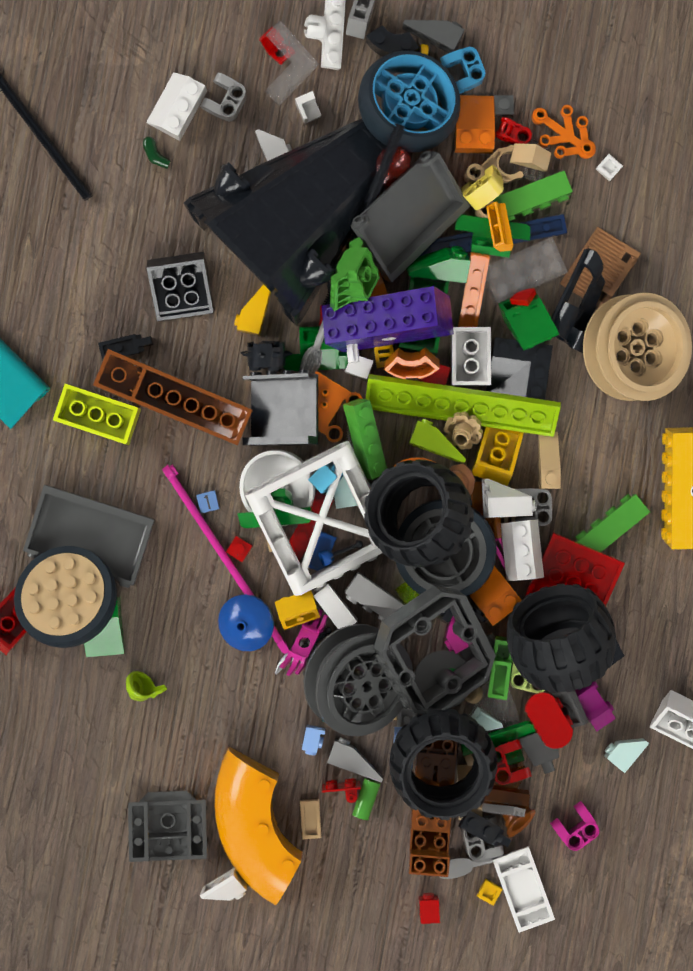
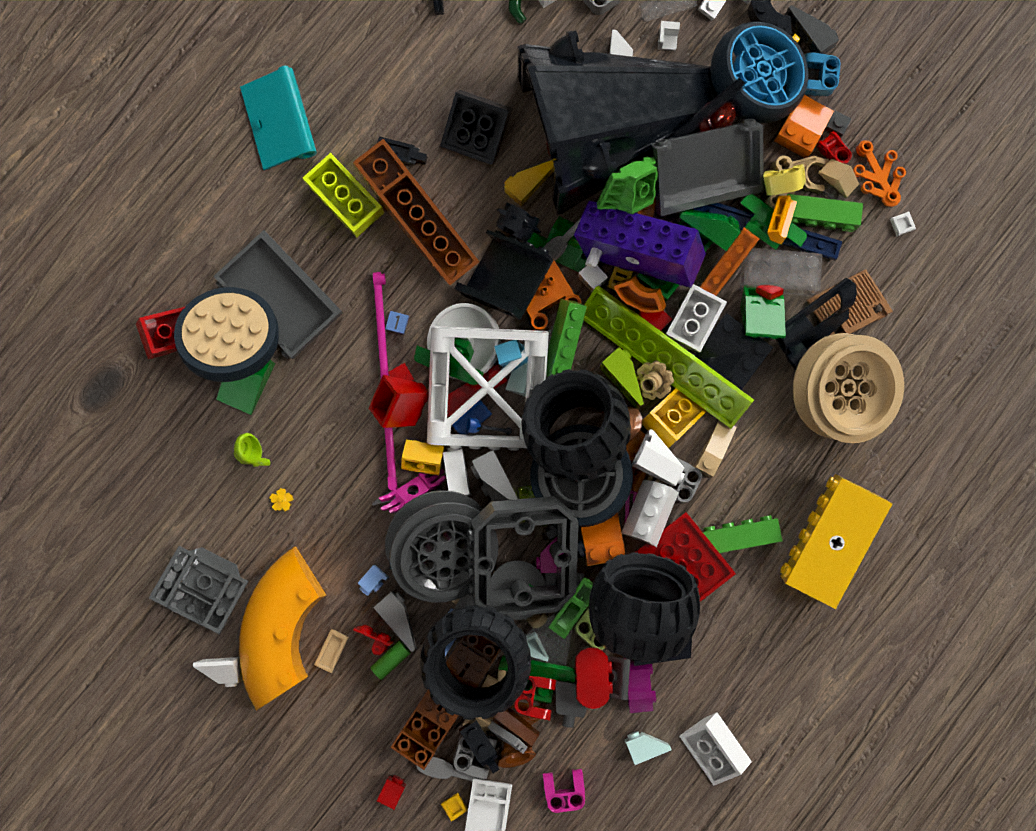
camera: 30 degrees right, 5 degrees down
blue dish [218,594,274,651] -> none
none -> yellow plant [270,488,294,511]
none -> red slope [369,375,429,428]

